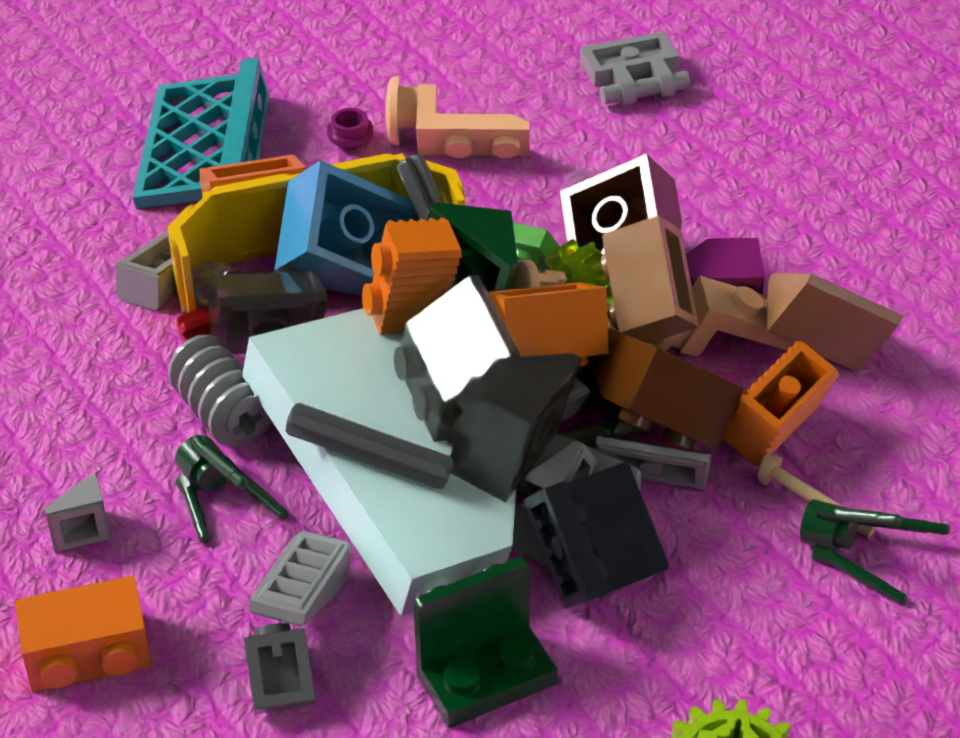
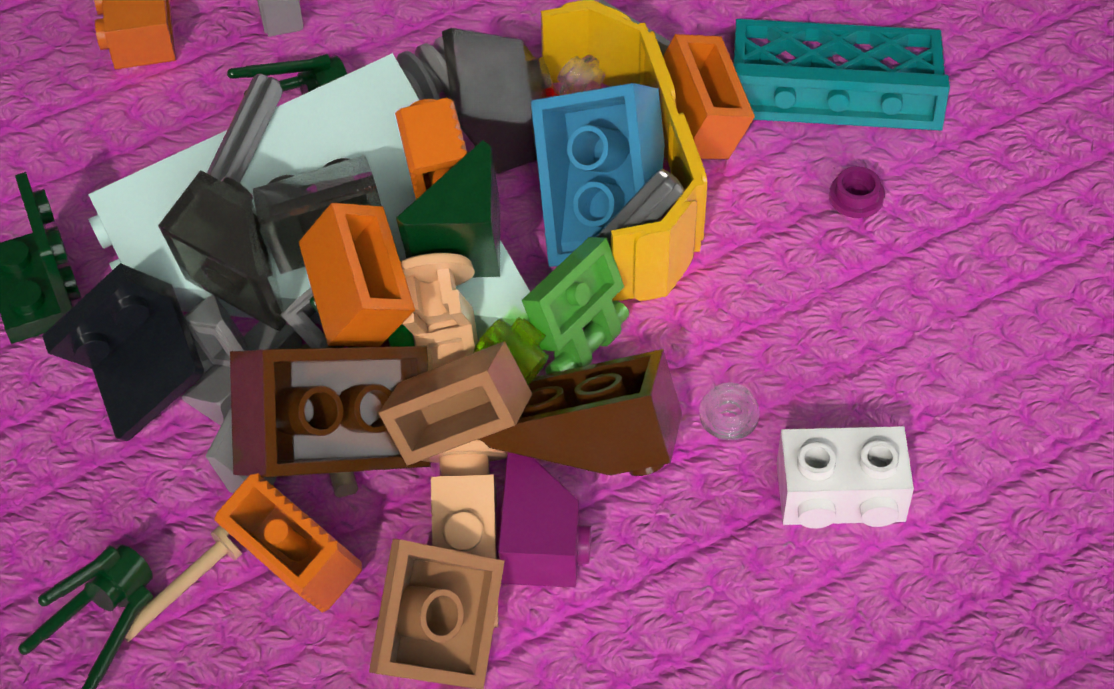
camera: 95 degrees right, 10 degrees up
dark grey bracket [244,623,316,714] -> none
light grey slope [248,531,351,627] -> none
light nougat piece [385,76,530,159] -> none
light grey plate [580,32,691,106] -> none
none -> white brick [777,426,914,528]

